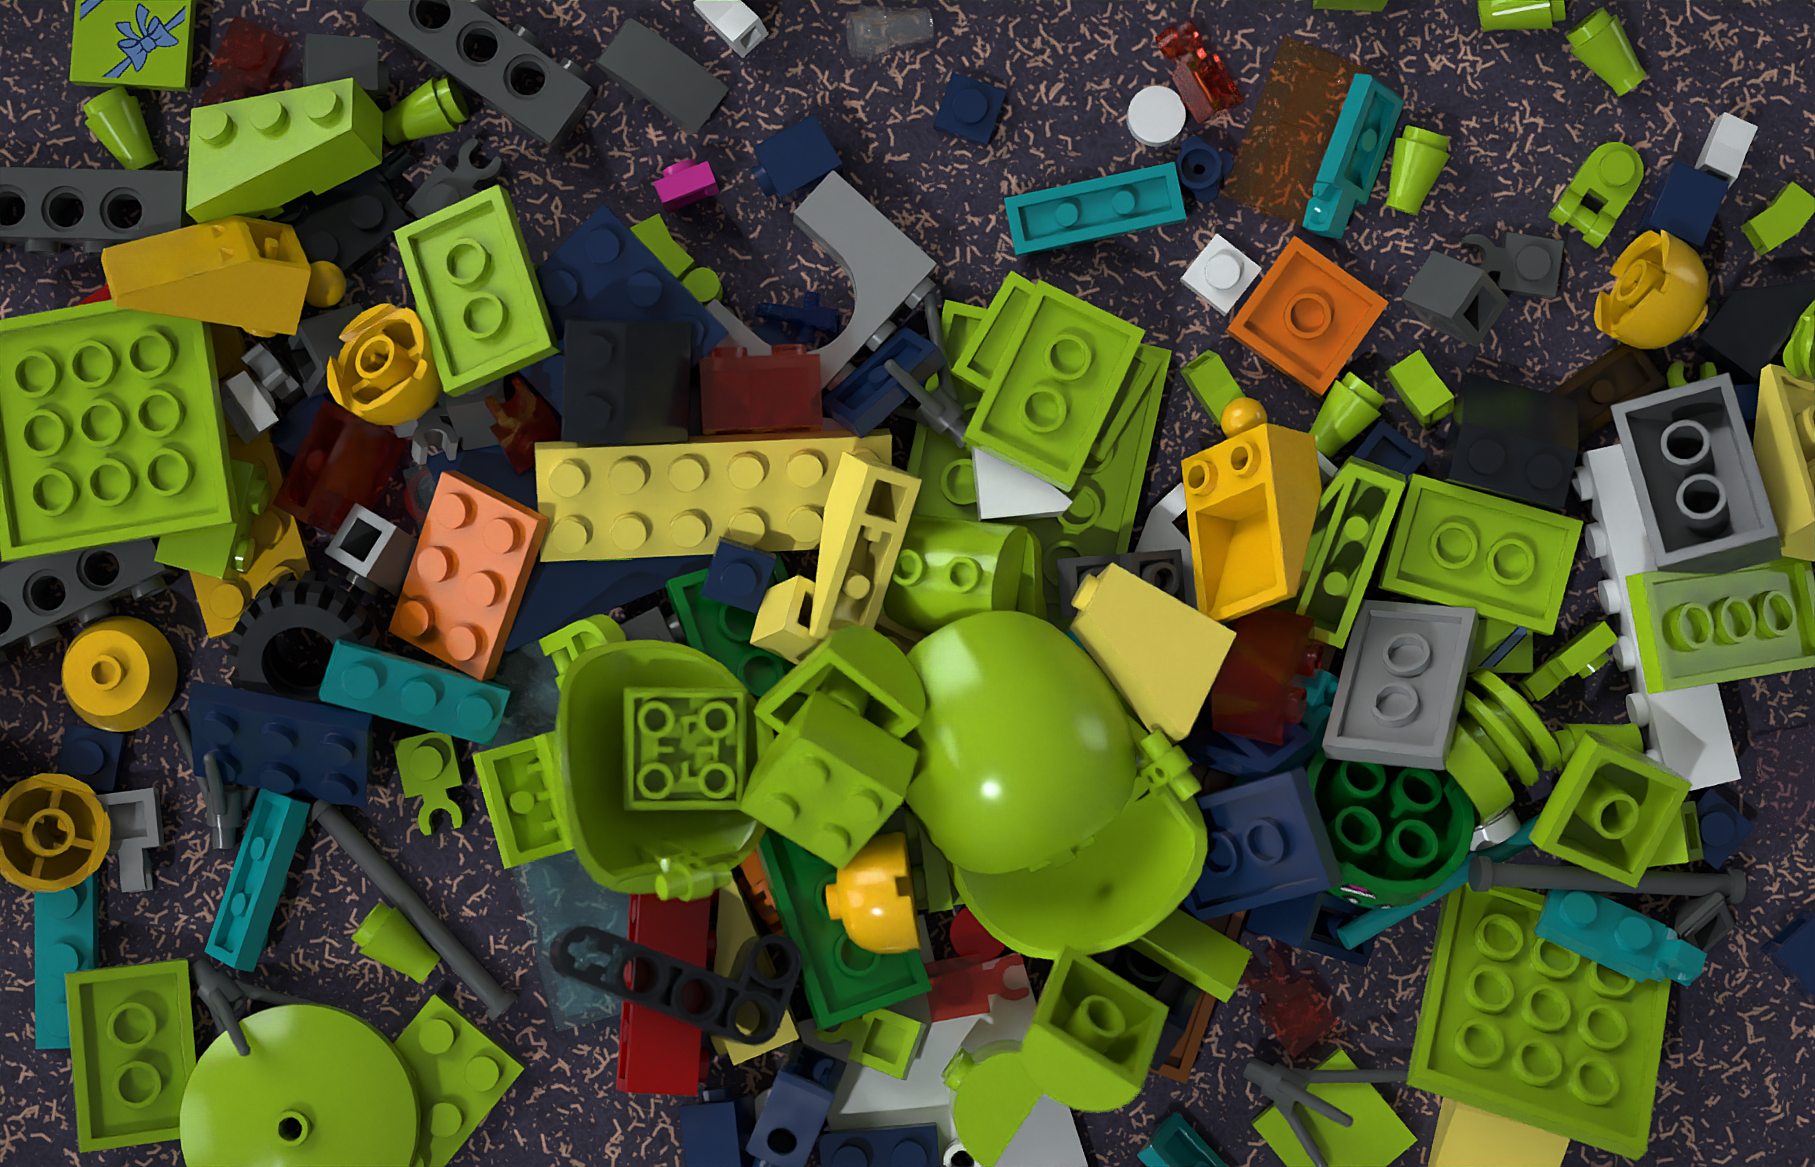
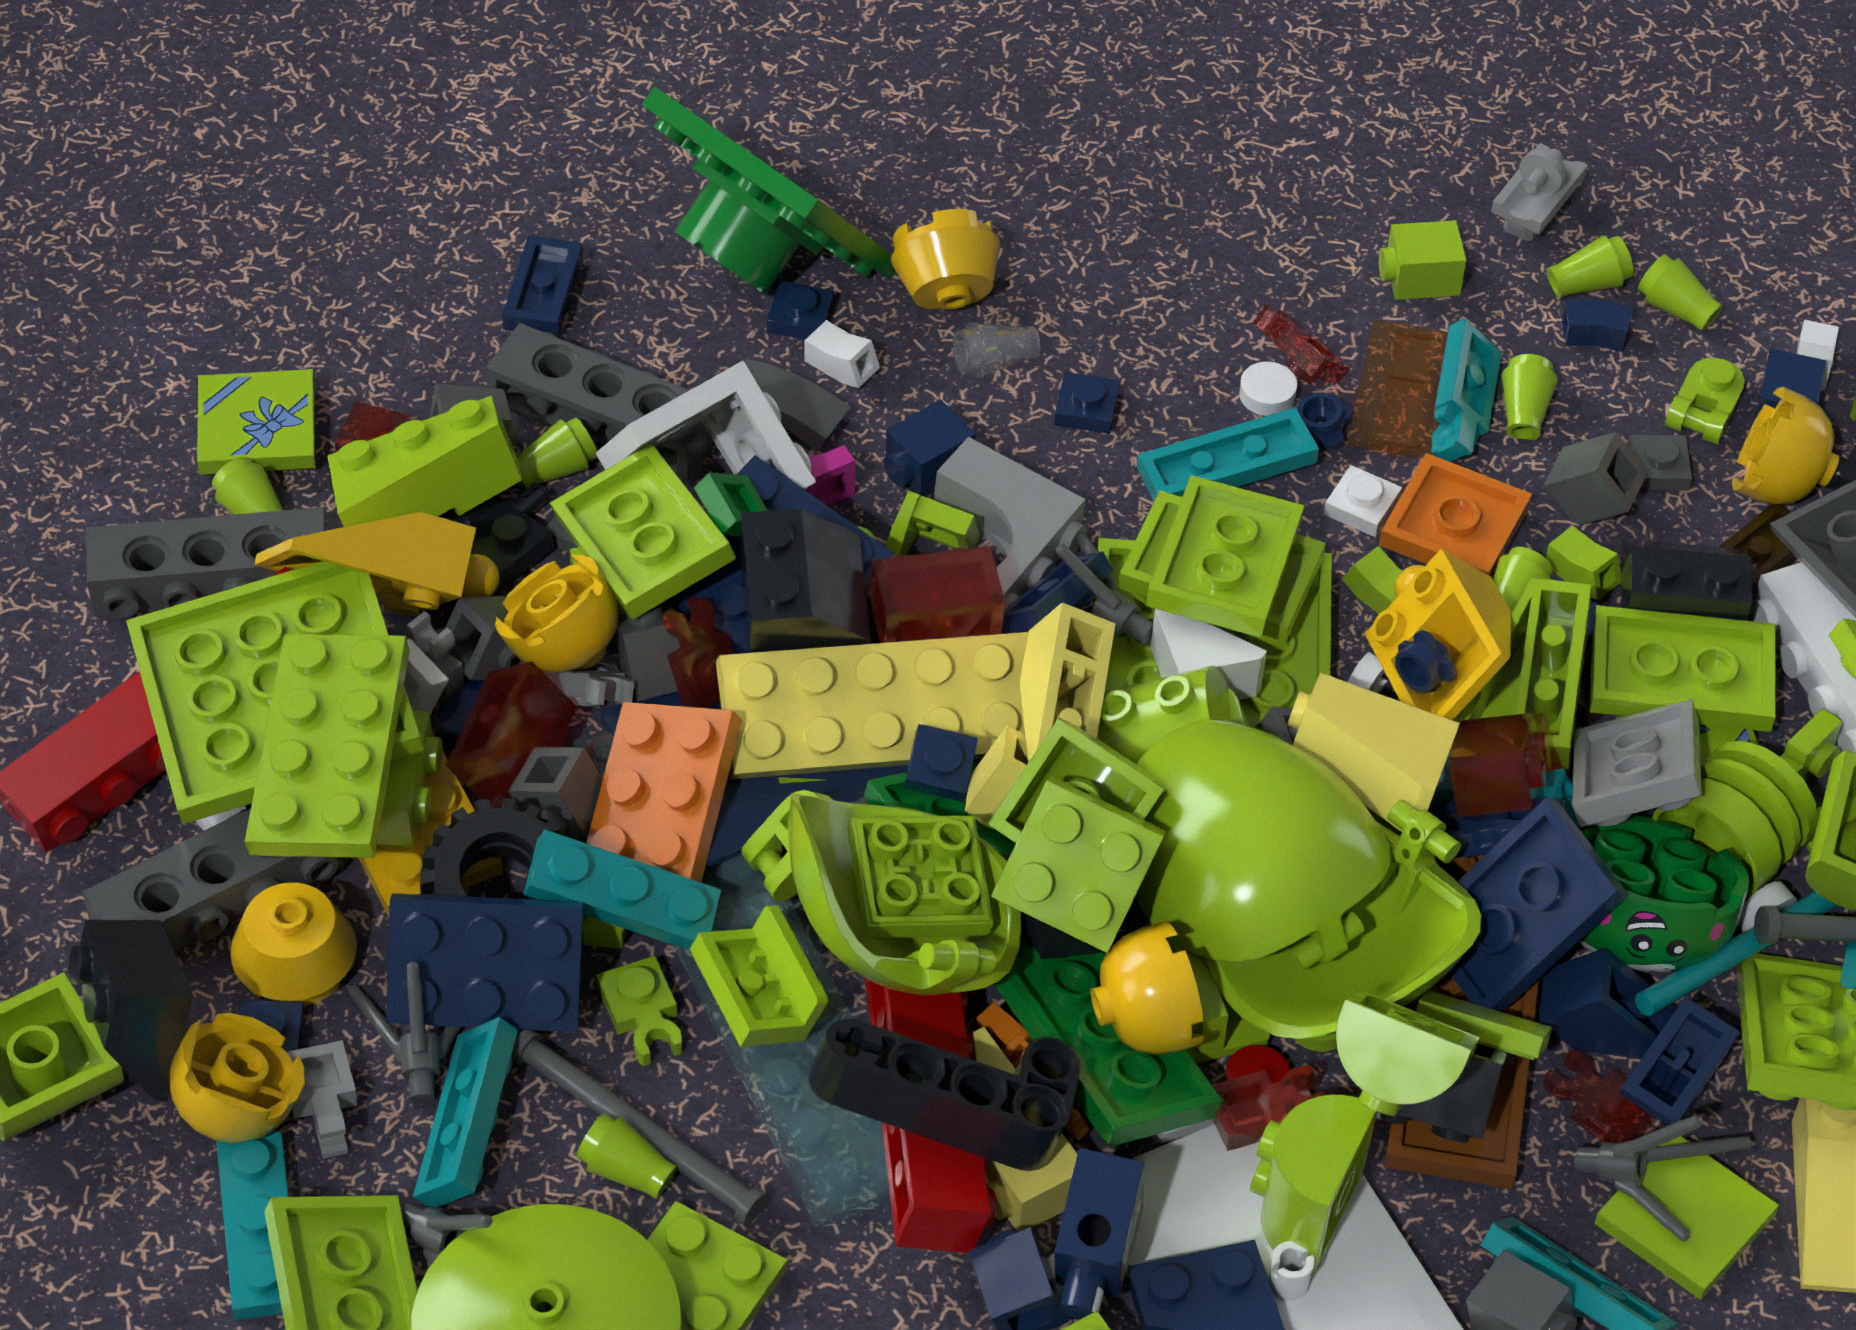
camera: 10 degrees left, 35 degrees down
lime plate [813,1008,927,1080] -> none
none -> lime plate [244,634,410,858]
none -> white bracket [596,361,816,490]
none -> green plate [694,473,768,536]
none -> lime tile [886,491,980,560]
none -> dark blue plate [1395,630,1457,693]
none -> dark blue piece [1561,299,1634,352]
none -> dark blue slope [1619,997,1740,1125]

